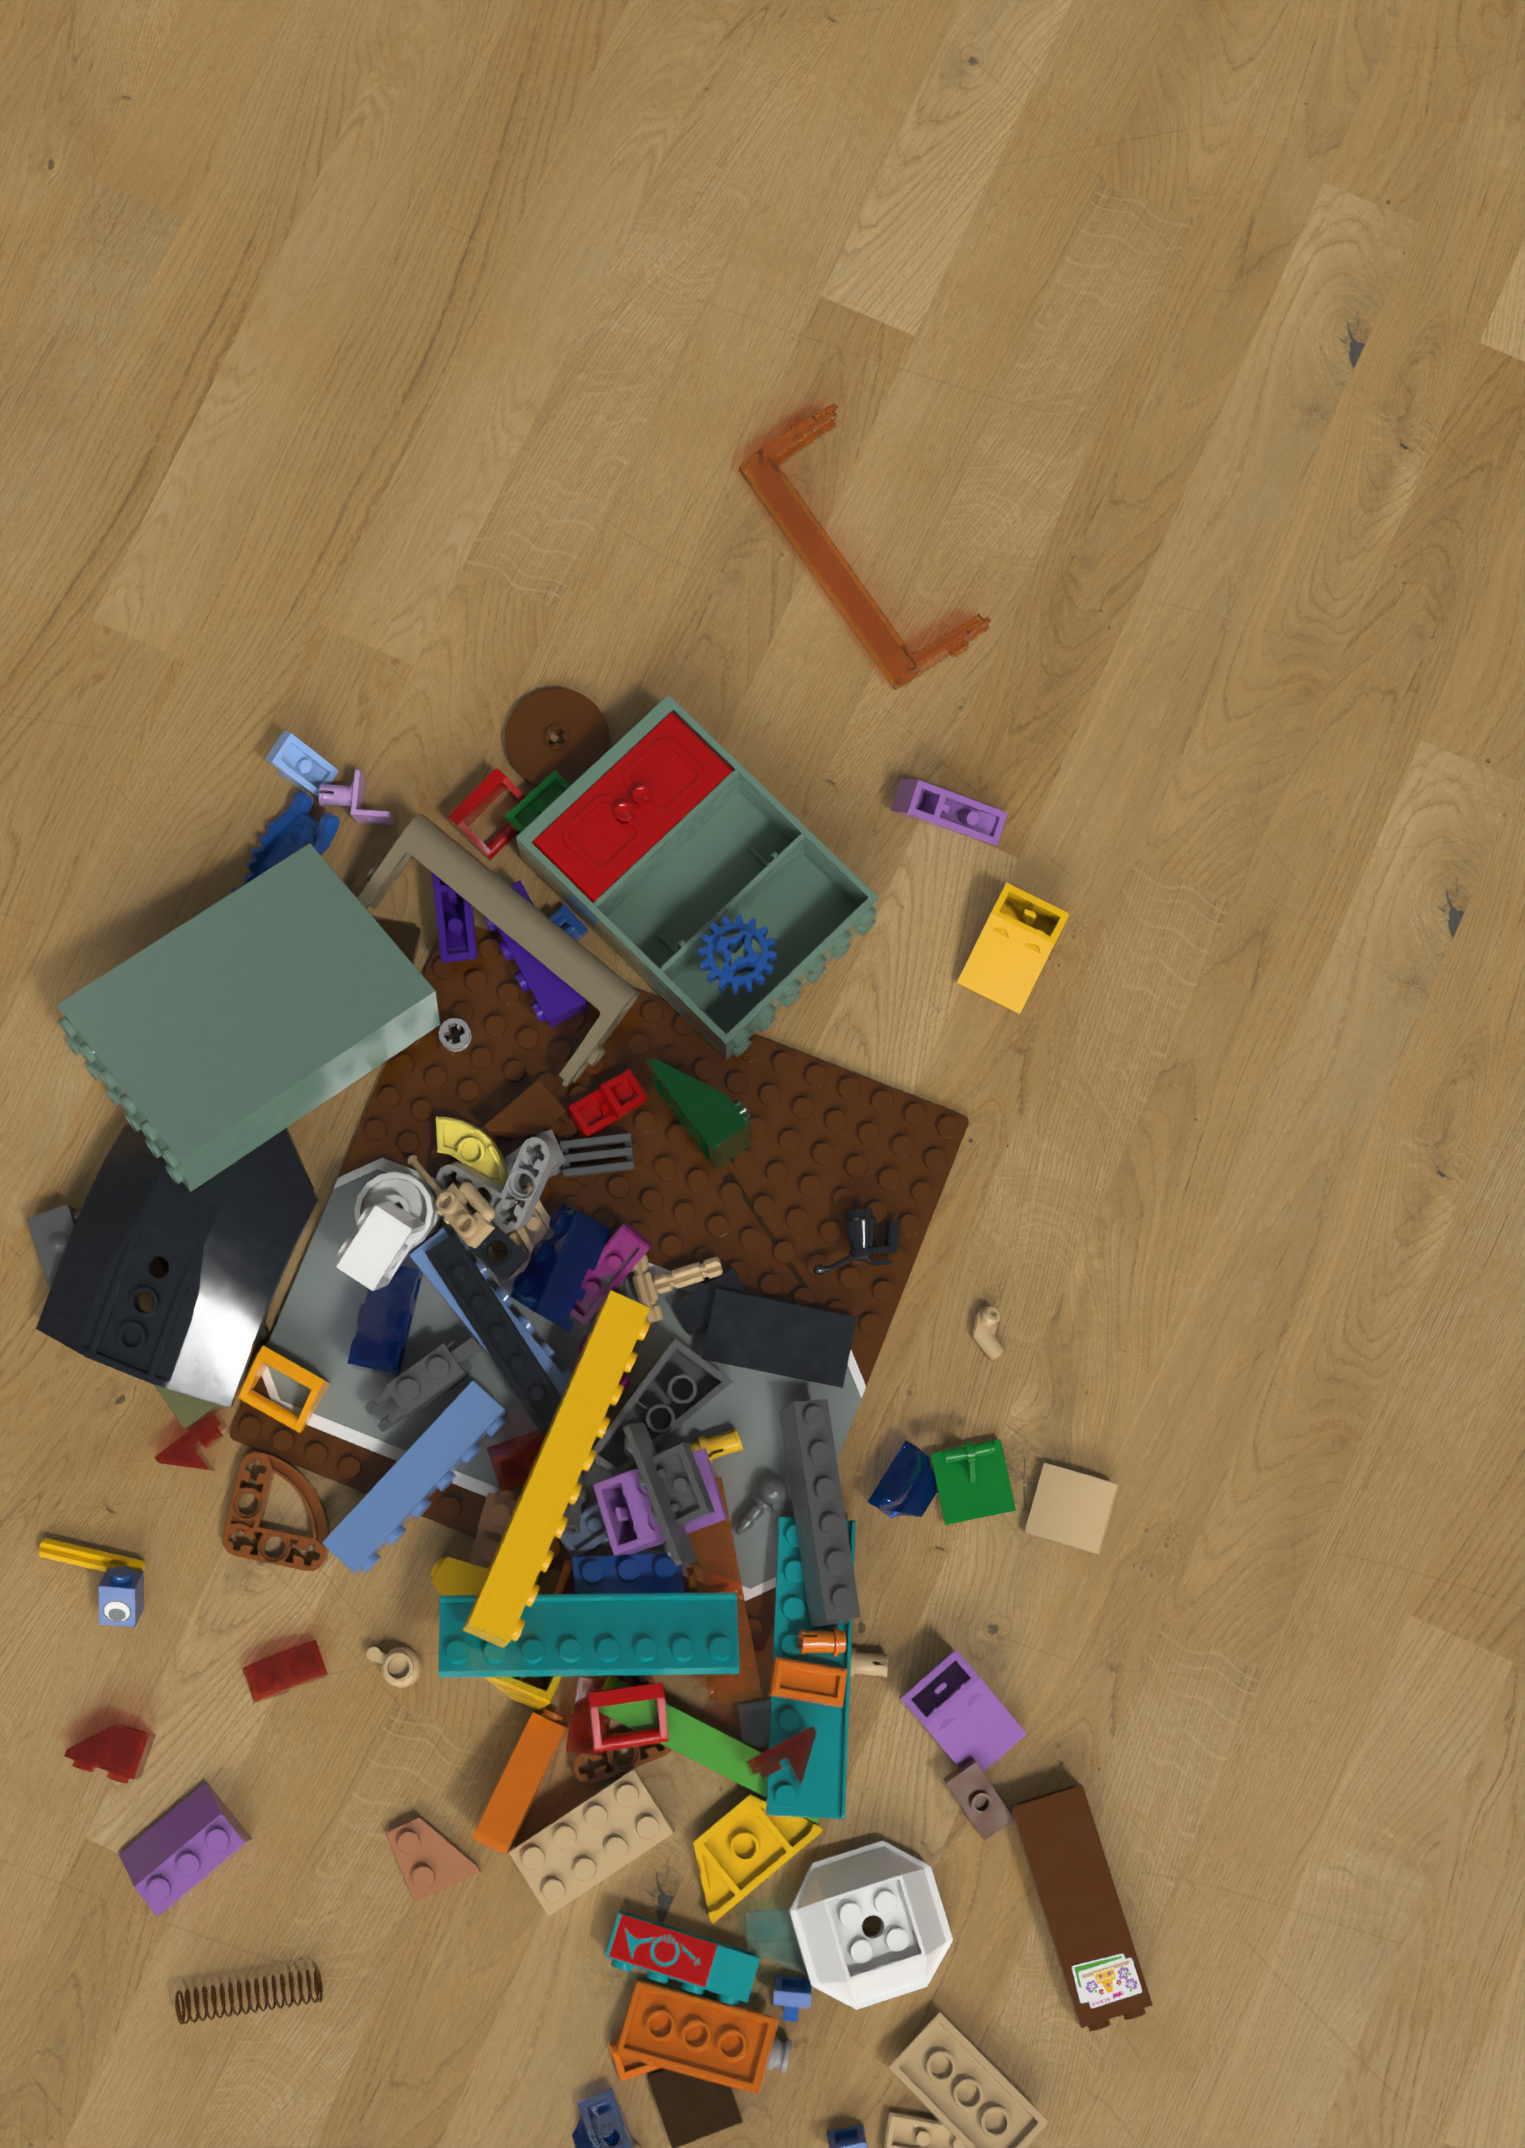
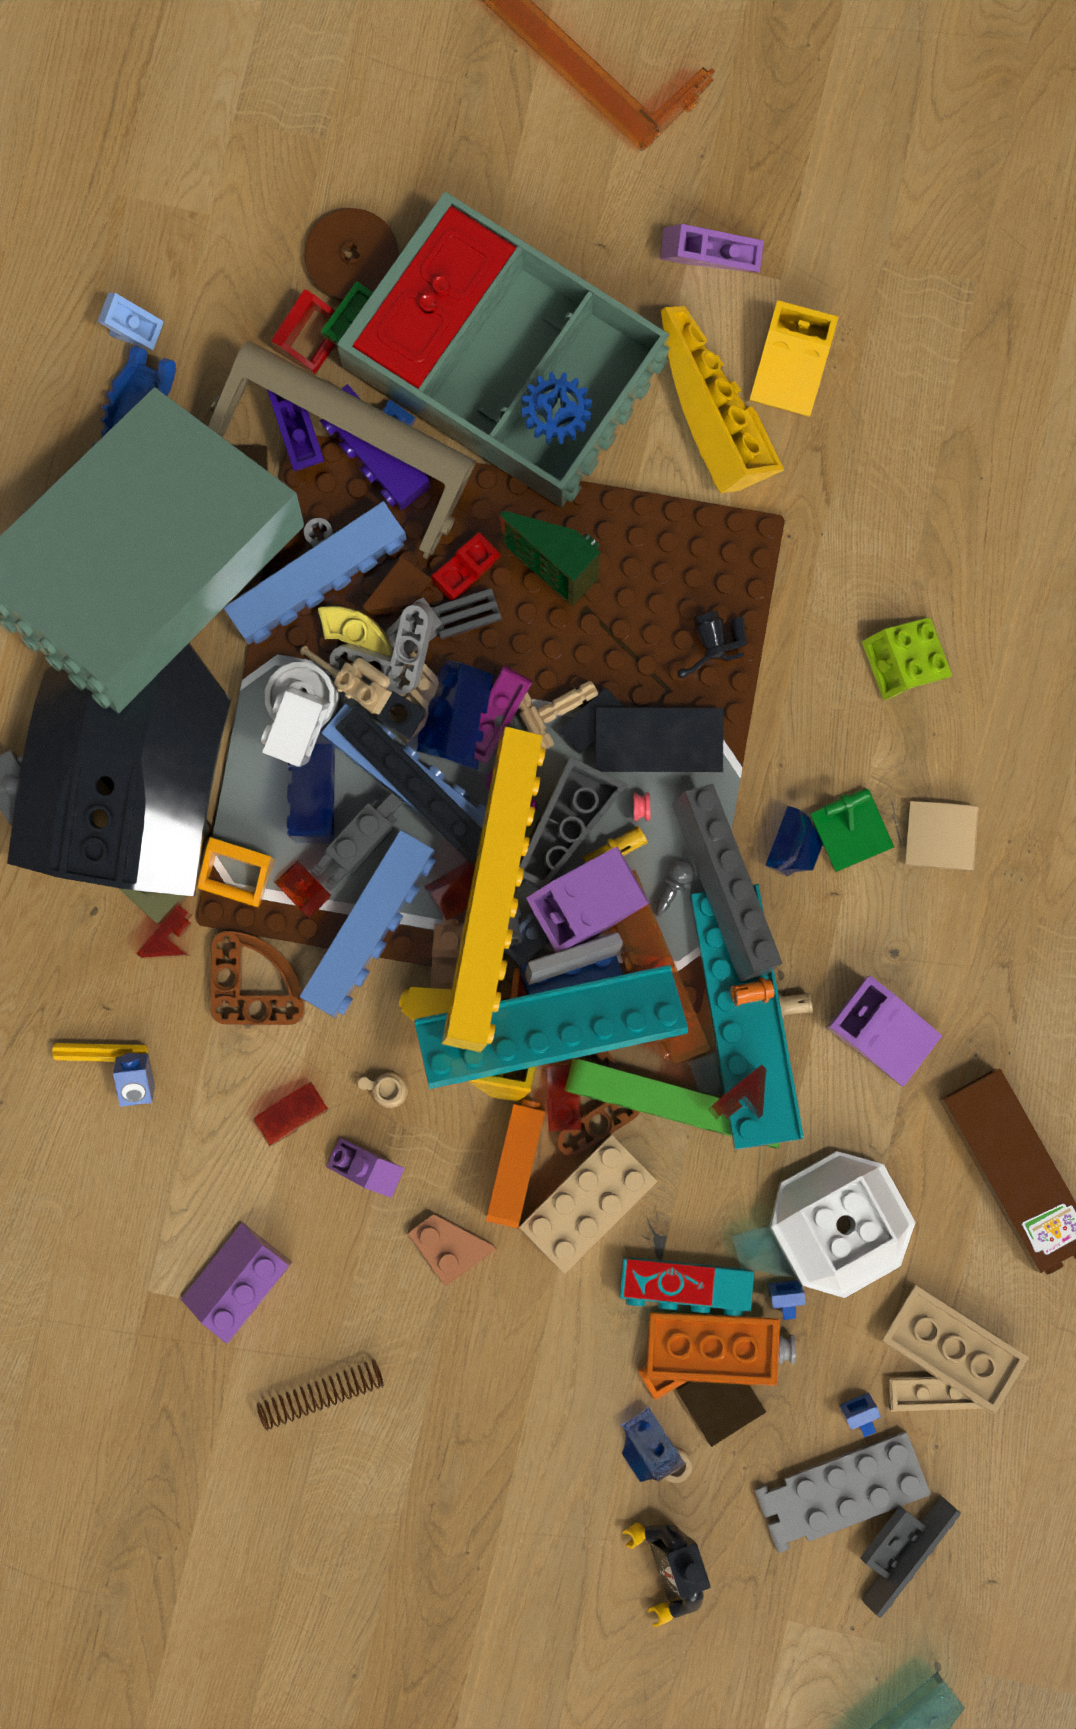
camera: 10 degrees left, 5 degrees up
clear red slope [64,1724,156,1784] -> none
lavender bracket [319,769,396,825] -> none
red tile [586,1682,668,1753] -> none
dark grey bracket [623,1423,715,1566] -> none
yellow wing [693,1794,823,1923] -> none
orange tile [768,1657,848,1708] -> none
reddish brown plate [943,1758,1014,1841] -> none
tan arm [972,1306,1006,1362] -> none
none -> medium blue brick [224,501,407,645]
none -> clear red slope [274,860,331,918]
none -> medium lavender slope [327,1138,405,1198]
none -> light grey tile [525,933,623,985]
none -> coral bush [633,792,650,821]
none -> yellow wedge [661,306,784,494]
none -> lime bracket [861,618,952,701]

